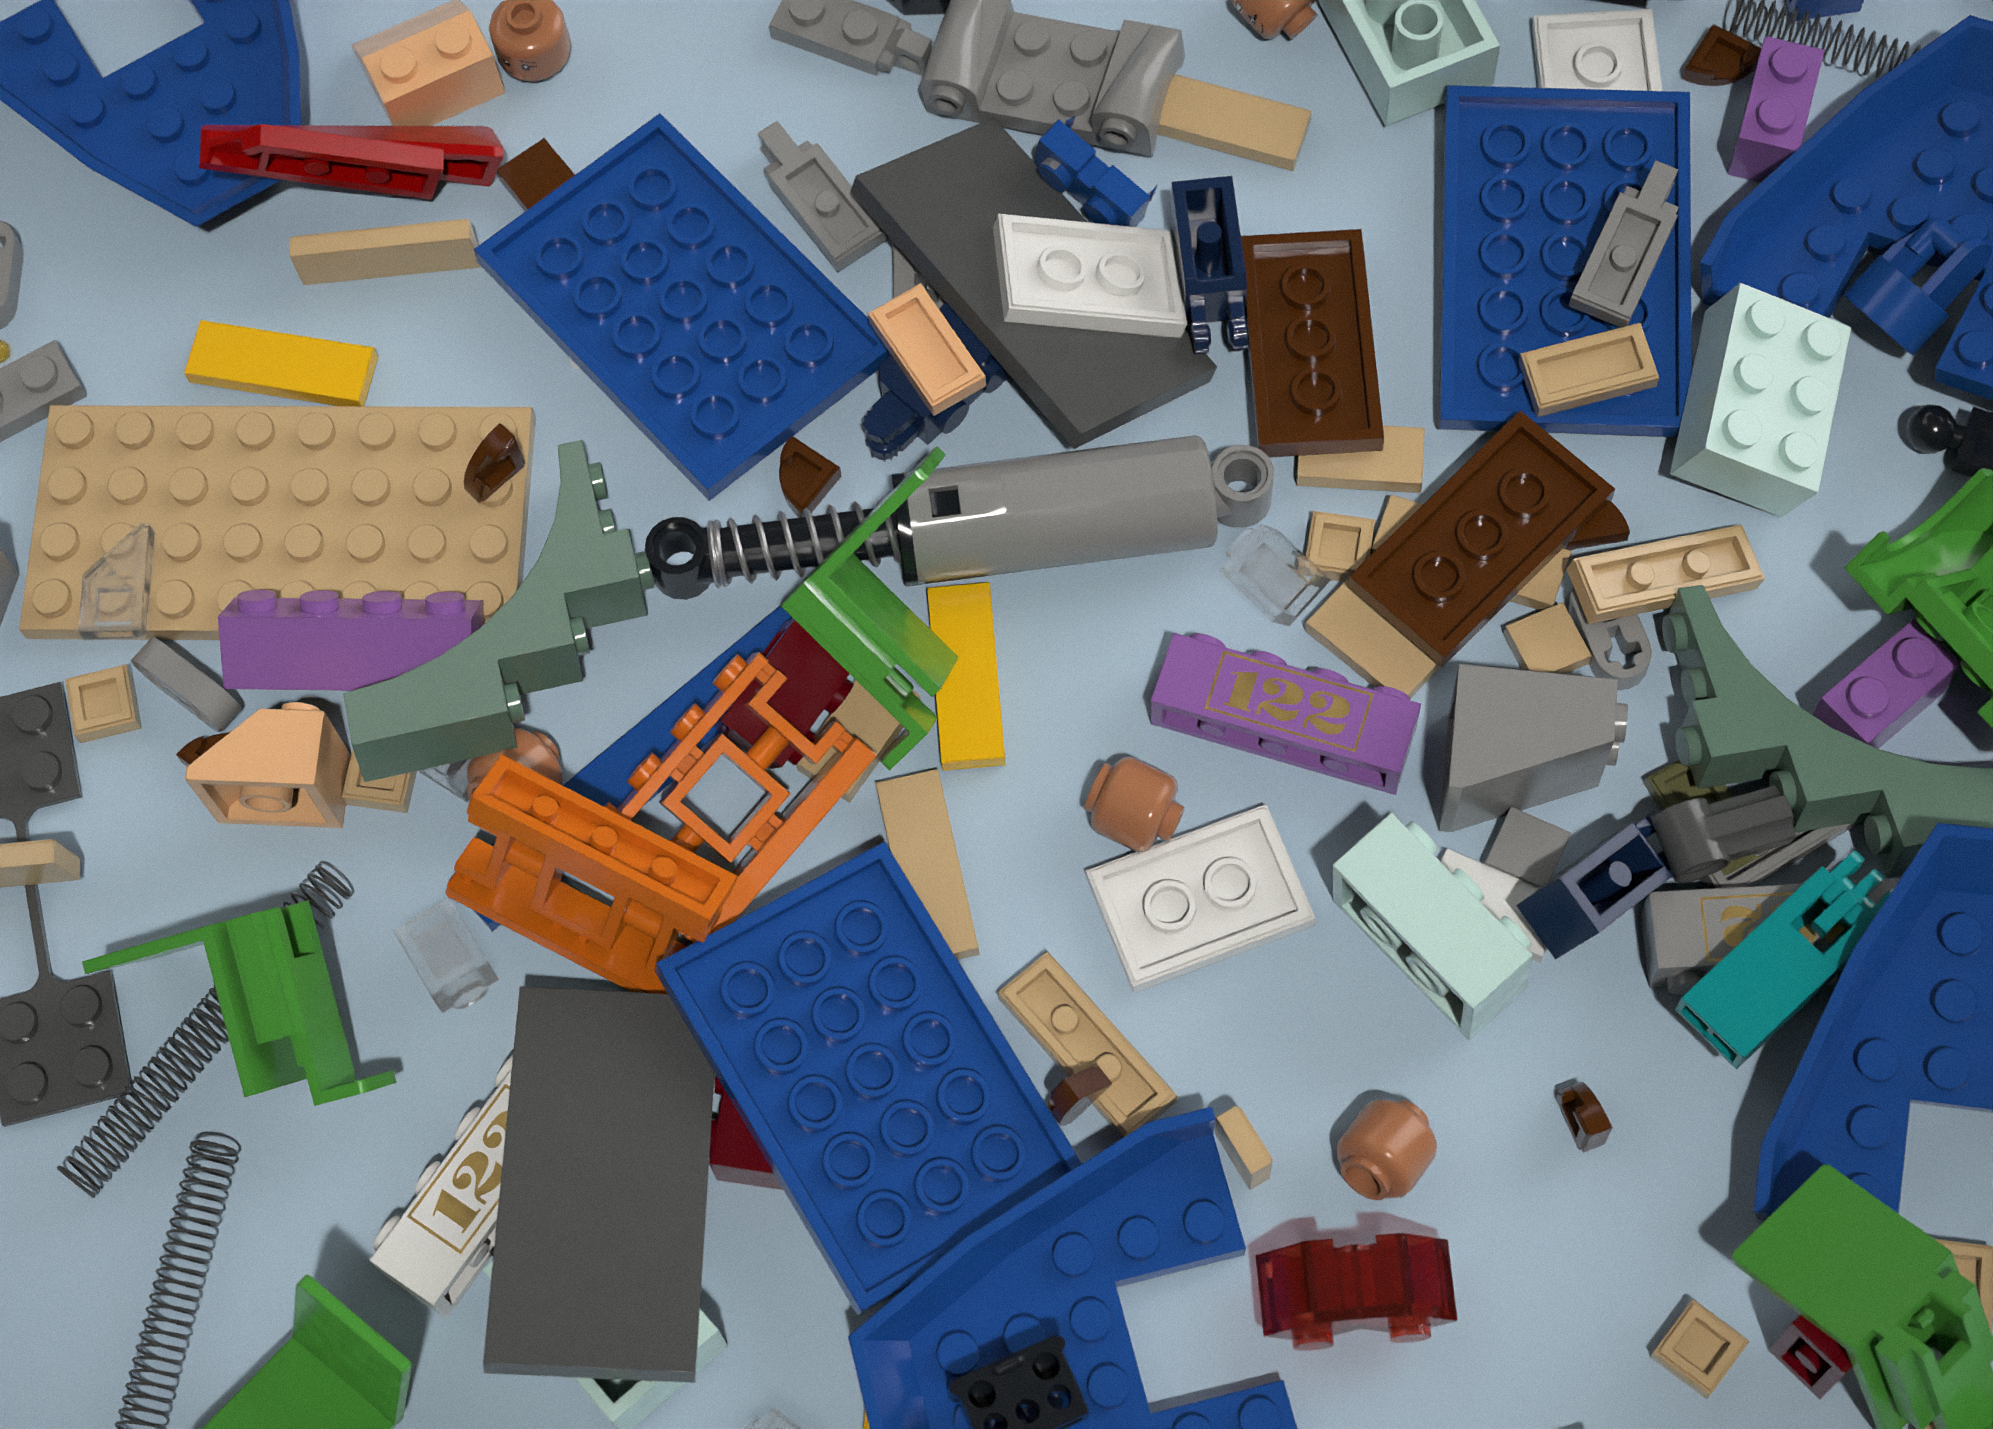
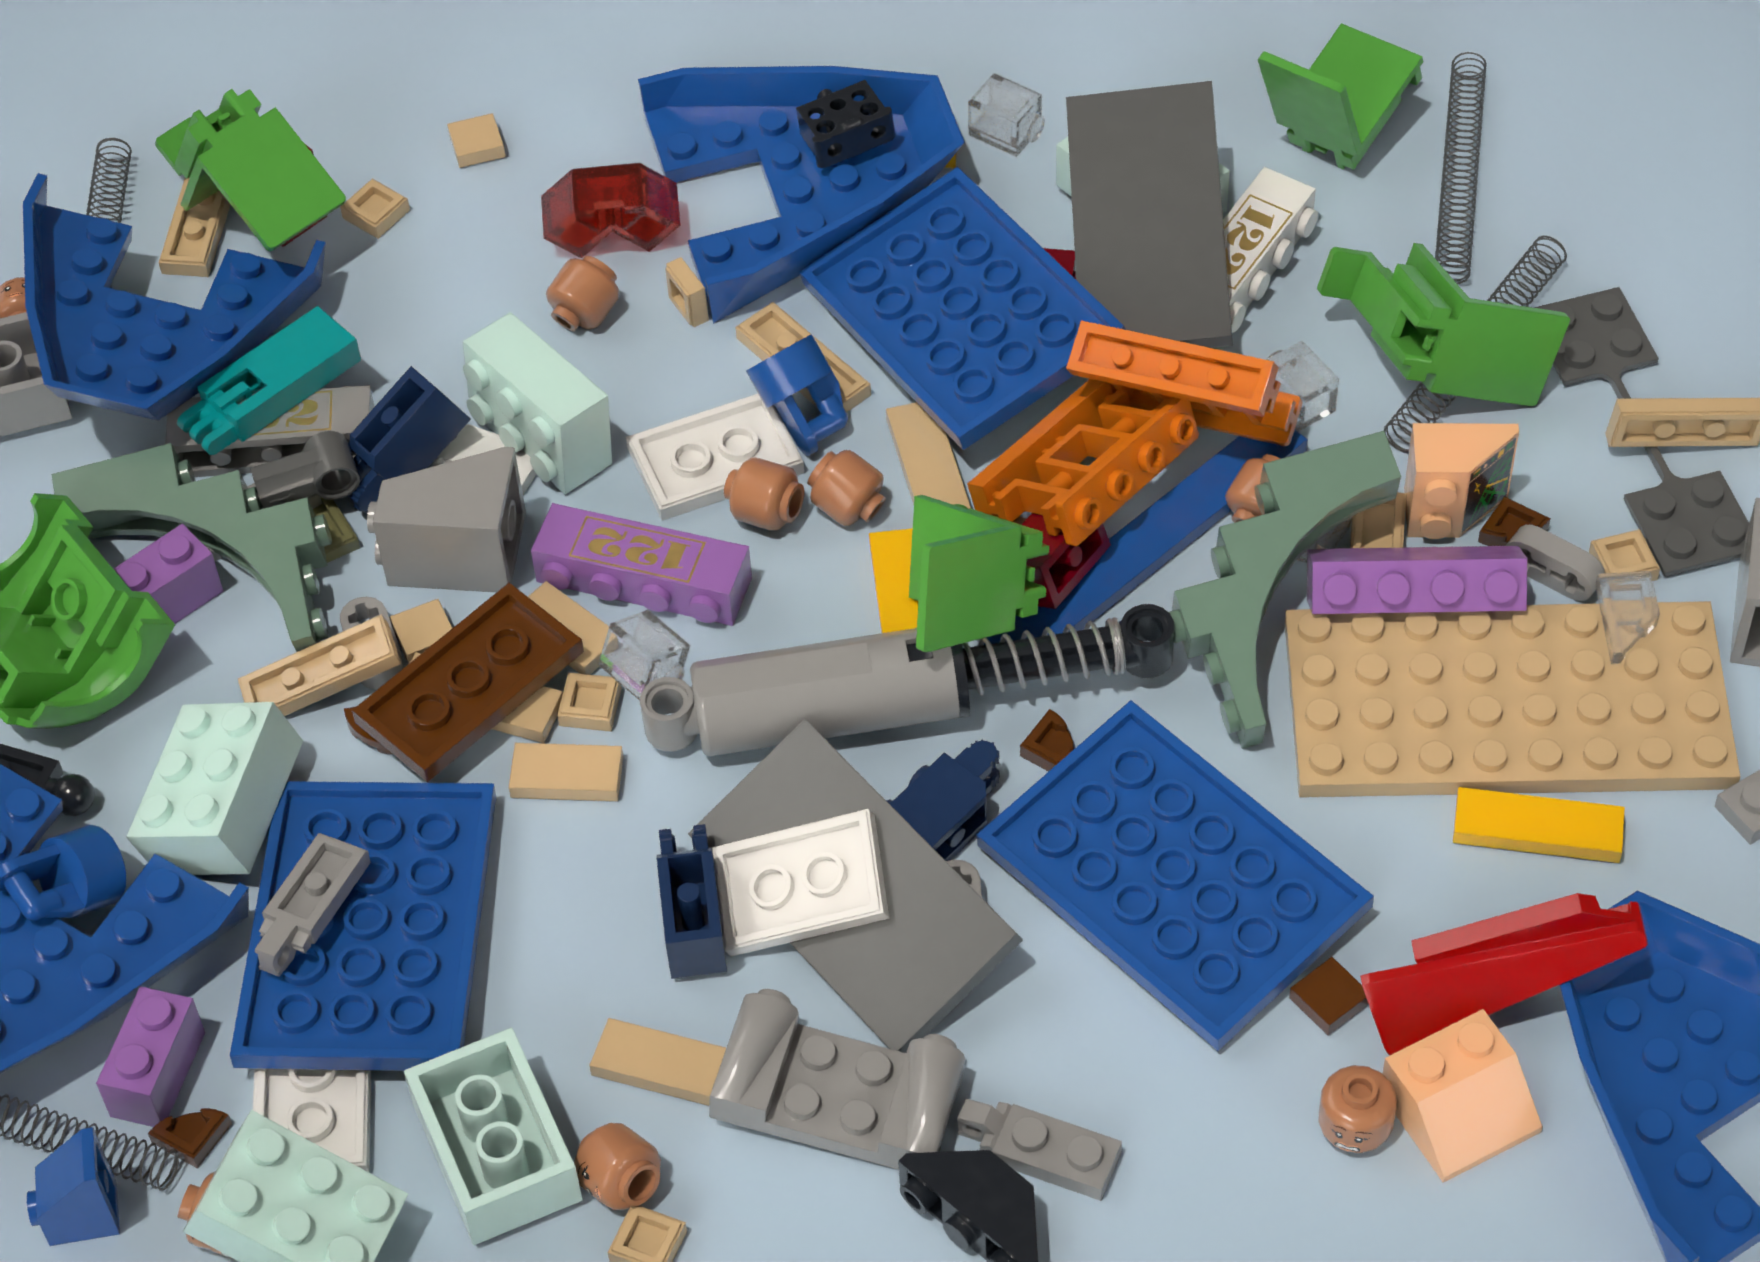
camera: 175 degrees right, 15 degrees down
tan tile [289,219,481,285] -> none
reddish brown tile [464,423,525,503] -> none
light grey hinge [758,121,887,272] -> none
light nougat tile [868,283,986,416] -> none
blue piece [1034,116,1157,227] -> none
reddish brown tile [1047,1066,1112,1126] -> none
reddish brown plate [1241,229,1384,457] -> none
tan tile [1518,323,1659,417] -> none
reddish brown tile [1555,1082,1613,1153] -> none
none -> blue piece [746,334,848,456]
none -> nougat head [807,450,886,526]

